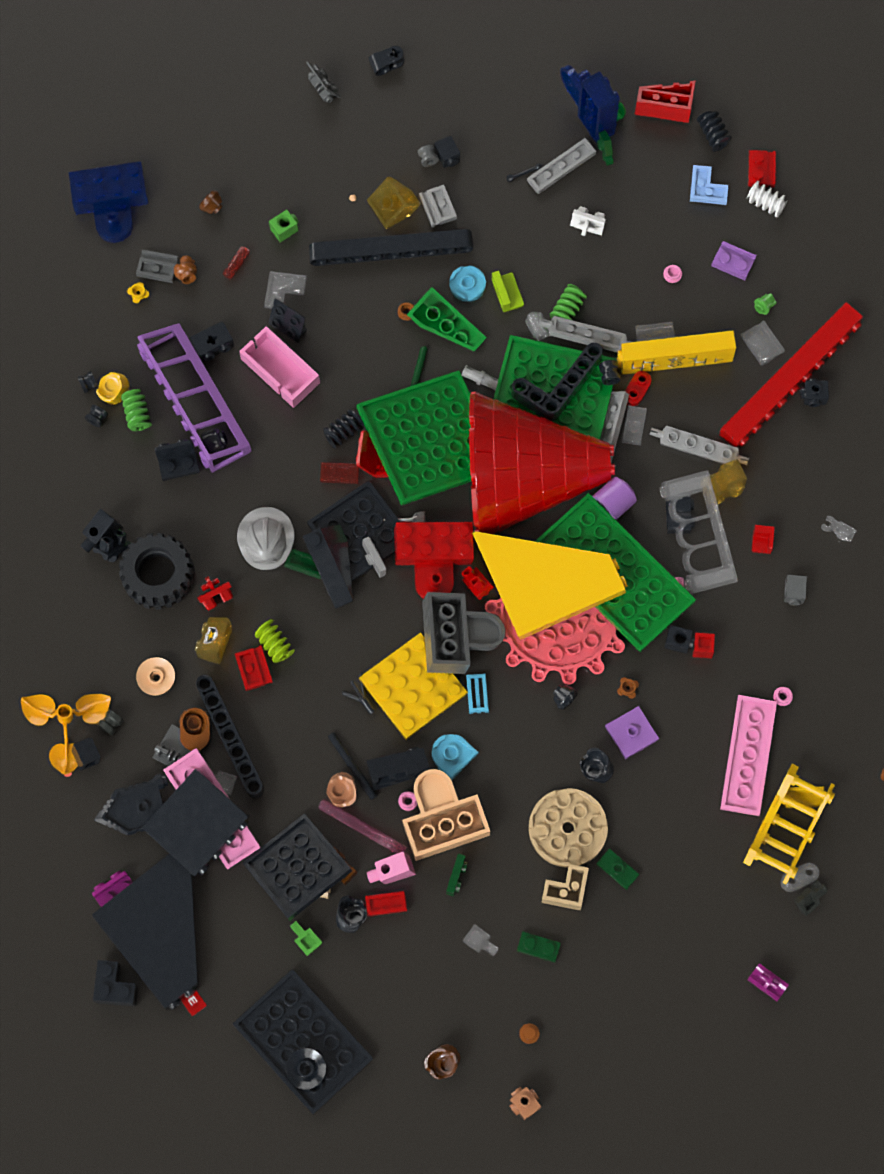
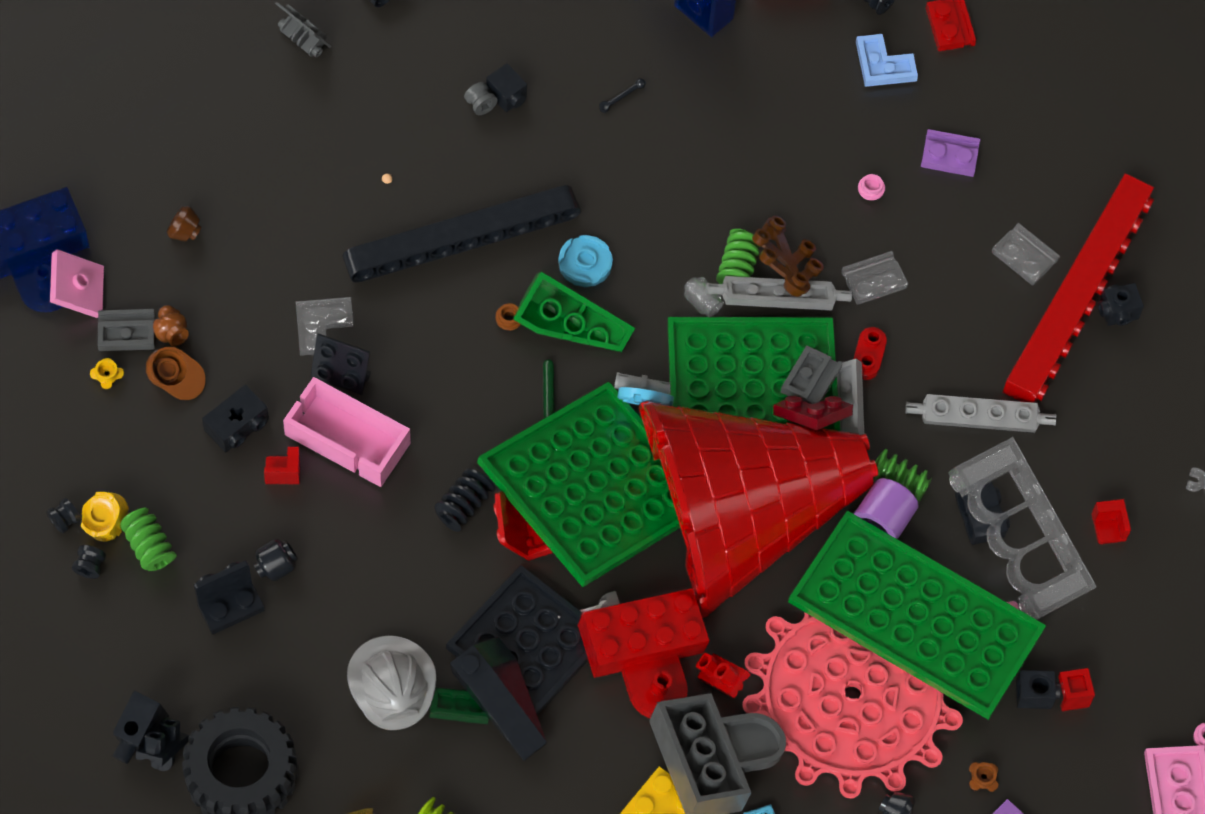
camera: 20 degrees left, 10 degrees down
medium lavender window [137,323,252,473] -> none
red hips [197,576,233,611] -> none
clear red axle [223,246,250,279] -> none
bright green brick [269,210,299,242] -> none
clear red plate [320,462,359,484] -> none
light grey plate [362,537,387,578] -> none
clear yellow slope [367,176,421,229] -> none
light grey plate [419,185,457,228] -> none
yellow slope [473,532,628,640] -> none
lime panel [492,271,524,313] -> none
black beam [512,342,603,421] -> none
light grey plate [527,138,596,194] -> none
white hips [570,206,606,236] -> none
dark green plate [597,130,613,166] -> none
black wheel [599,360,621,385] -> none
yellow brick [616,331,736,375] -> none
clear plate [622,405,647,446] -> none
clear yellow brick [699,459,747,505] -> none
white piece [746,181,788,218] -> none
bright green hose [754,293,777,315] -> none
dark grey brick [784,575,807,606] -> none
none -> bright pink plate [50,250,104,318]
none -> dark orange cap [146,347,206,400]
none -> red panel [264,447,300,484]
none -> medium azure tile [617,387,674,406]
none -> reddish brown plant [752,216,824,297]
none -> dark red plate [773,396,853,430]
none -> dark grey plate [781,345,843,404]
none -> bright green piece [873,448,932,504]

